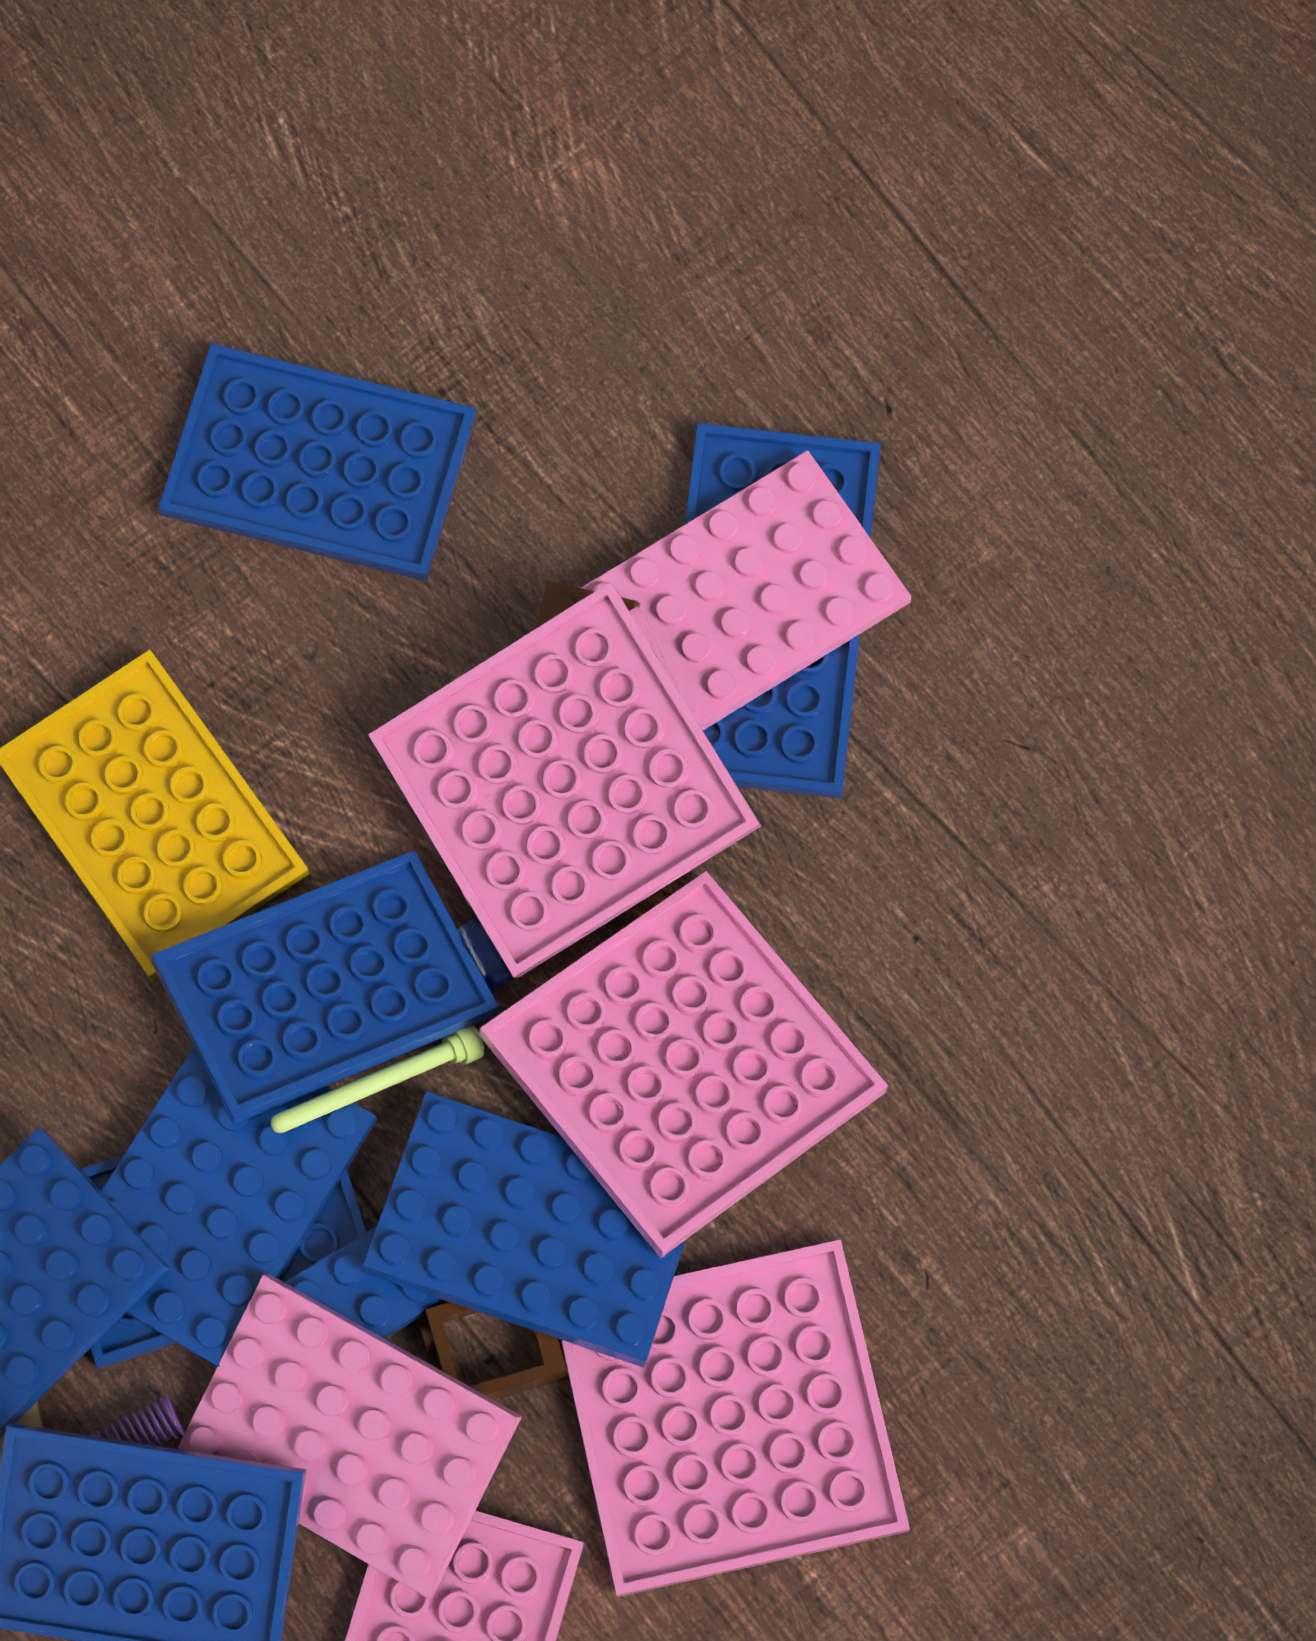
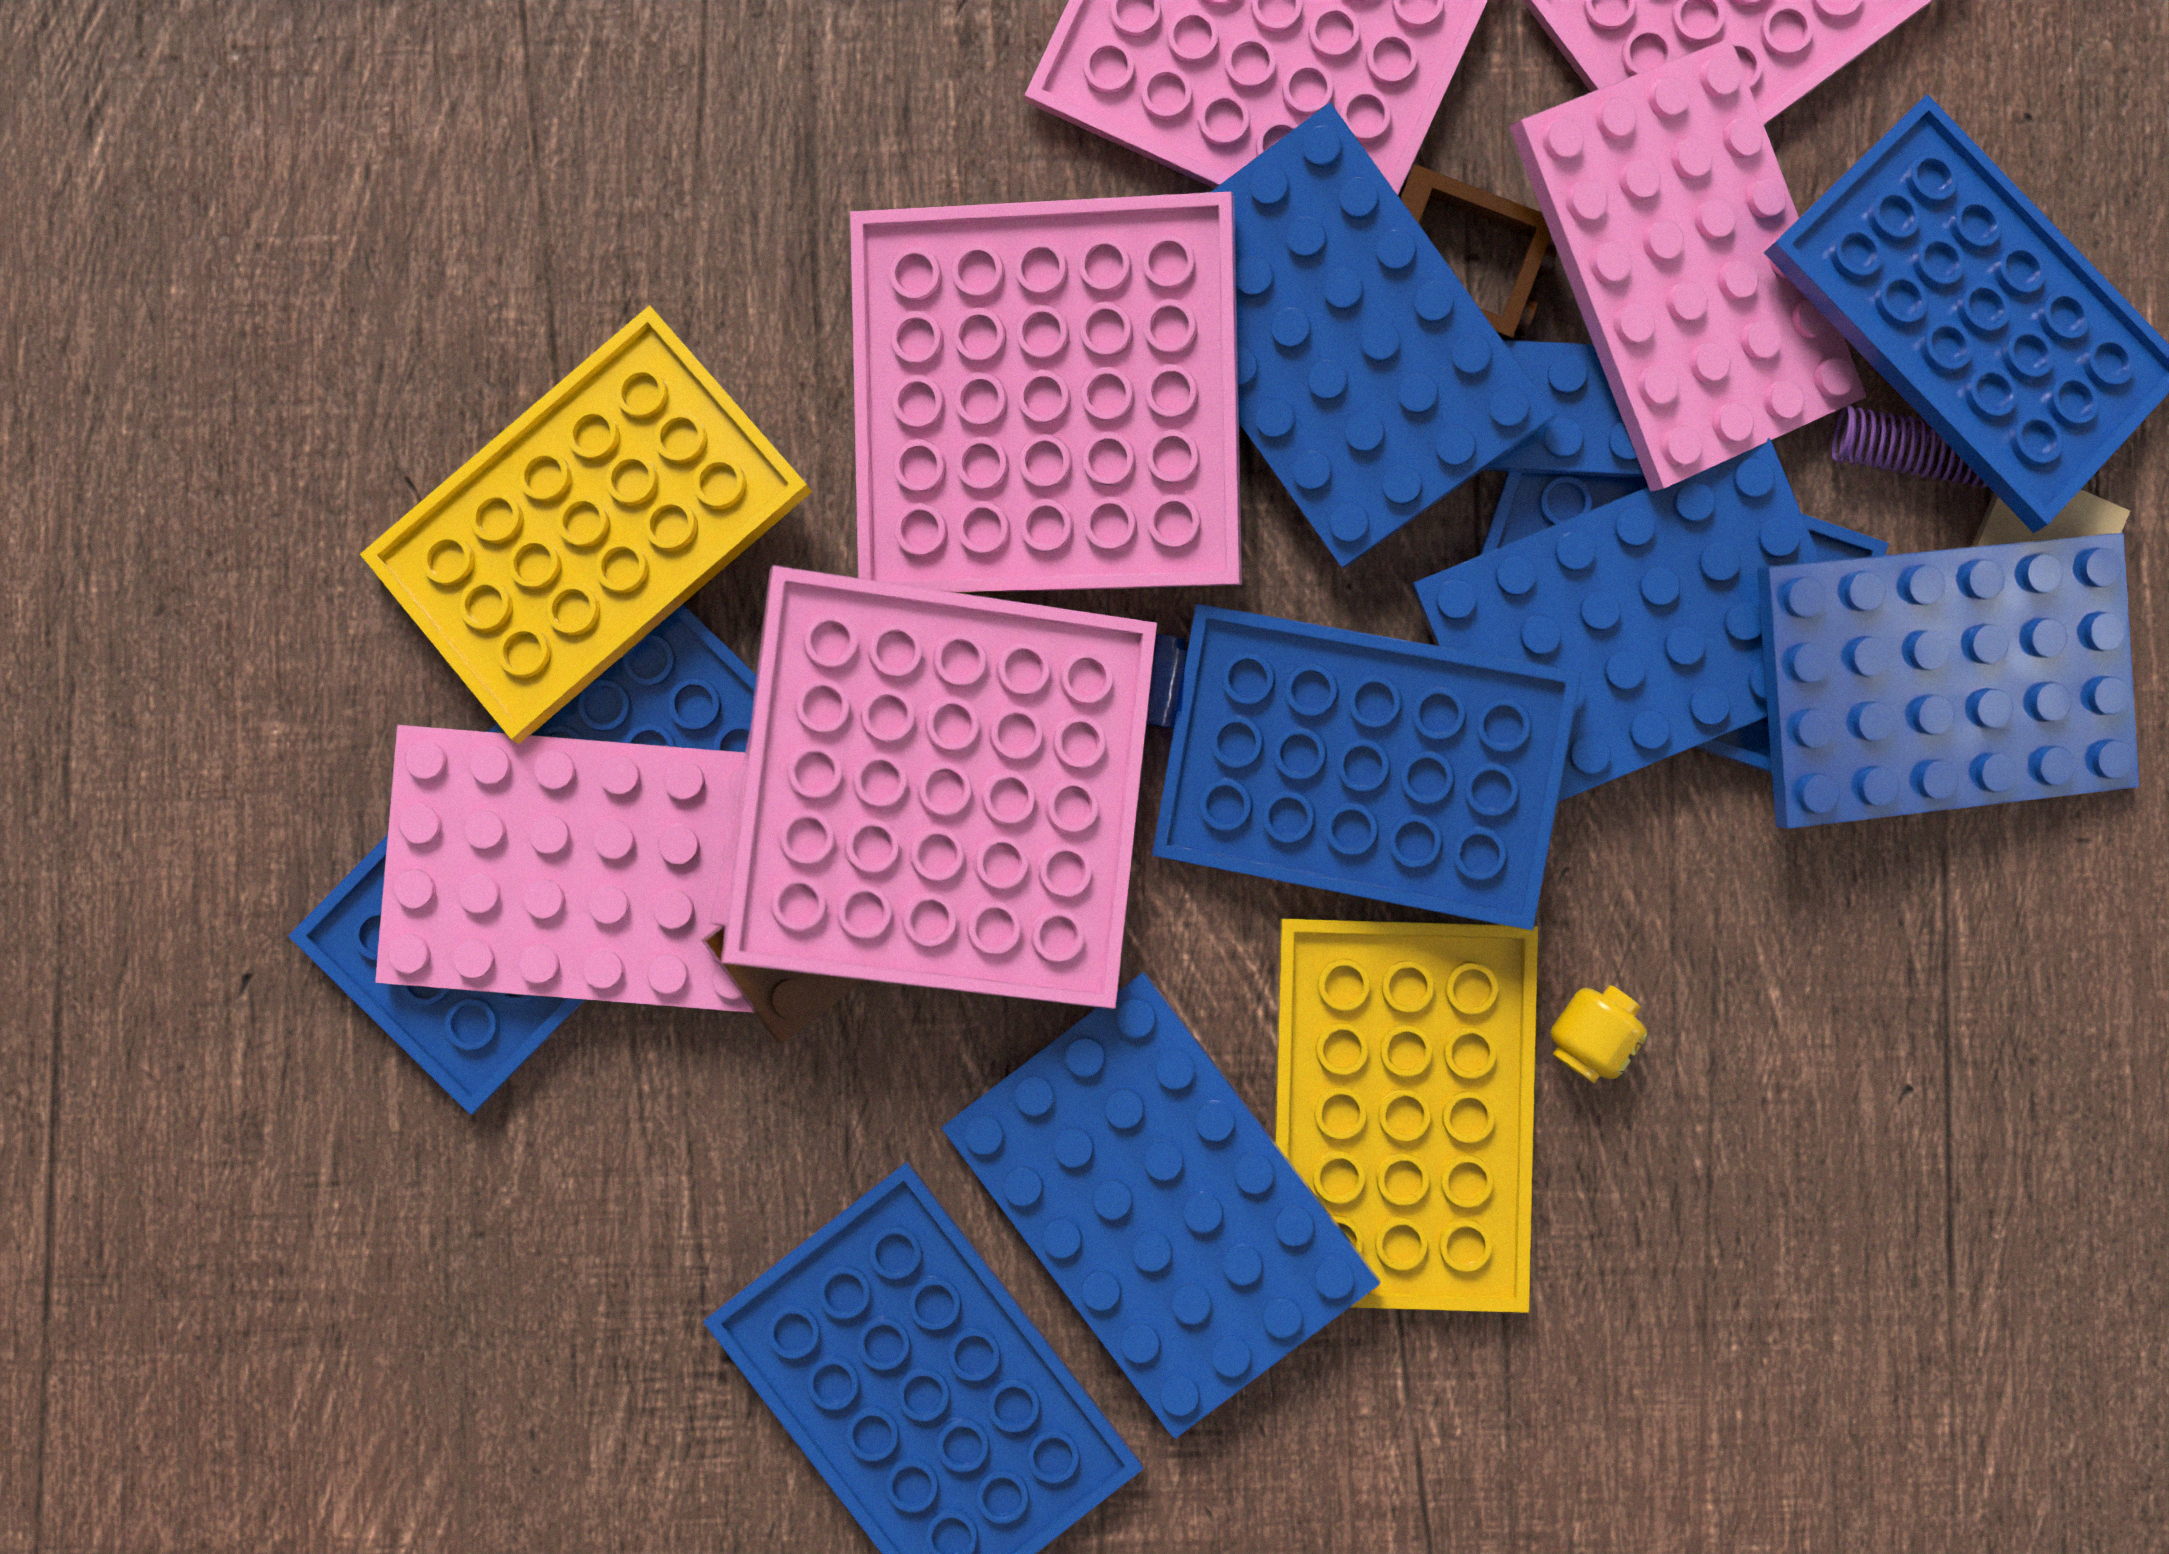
camera: 145 degrees left, 15 degrees up
yellowish green piece [271,1025,484,1133] -> none
none -> yellow plate [360,305,812,744]
none -> blue plate [941,972,1381,1439]
none -> yellow head [1550,985,1647,1084]

